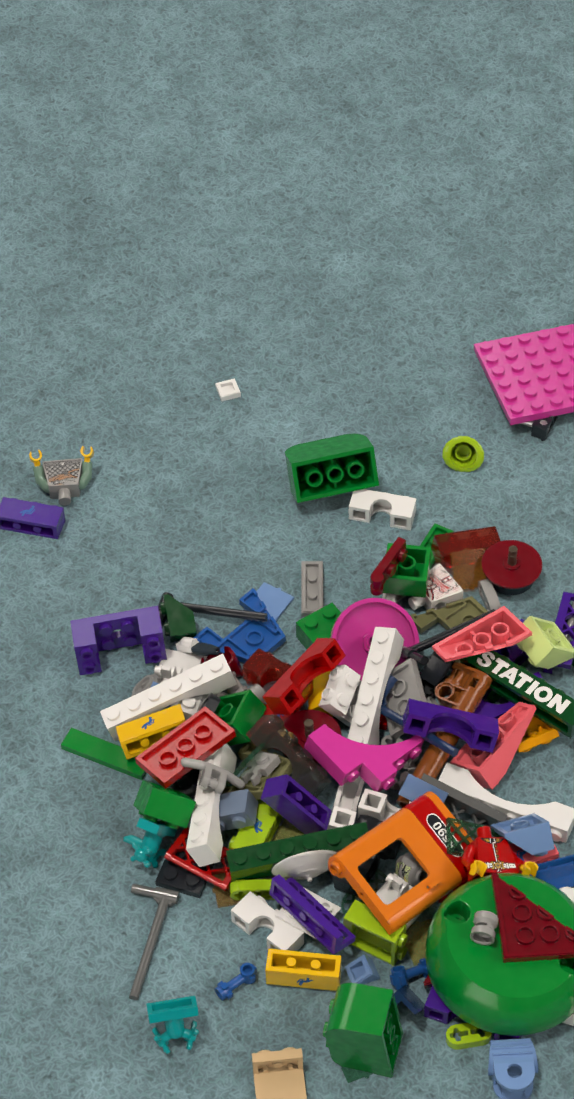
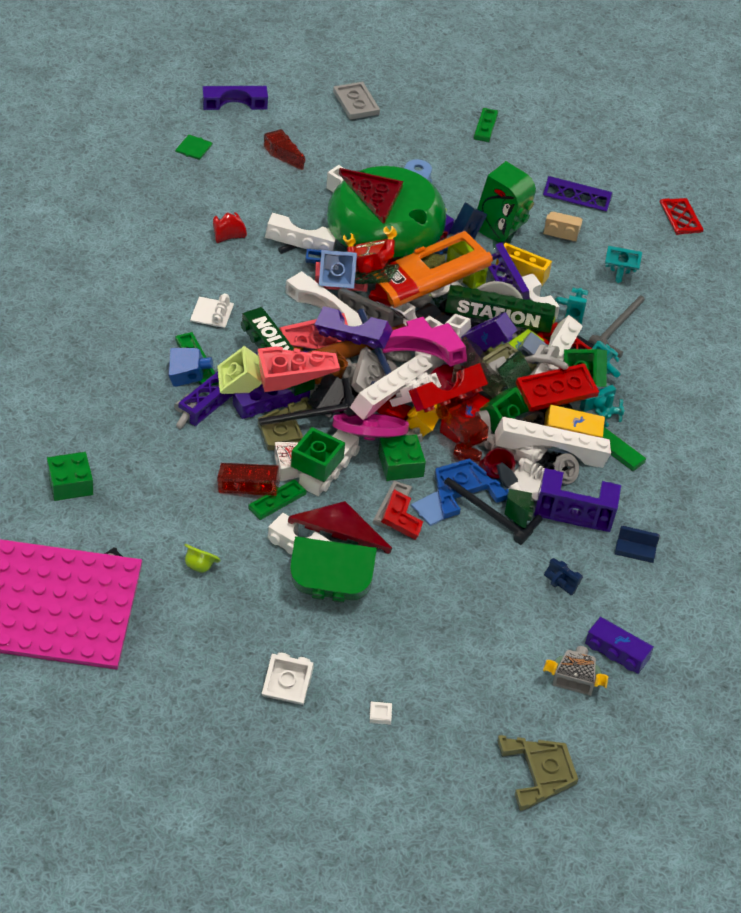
camera: 165 degrees left, 5 degrees down
blue bar [214,963,257,1001] -> none
dark red plate [370,537,408,596] -> none
clear orange piece [450,548,487,590] -> none
light grey wheel [470,910,499,945] -> none
light grey beam [478,579,501,611] -> none
dark red piece [481,540,542,595] -> none
none -> white plate [262,653,314,705]
none -> dark red tile [288,501,392,554]
none -> red plate [381,489,424,540]
none -> olive wing [497,735,578,811]
none -> dark blue hips [544,558,583,595]
none -> teal piece [555,288,588,325]
none -> teal piece [579,385,625,427]
none -> dark blue panel [615,526,660,563]

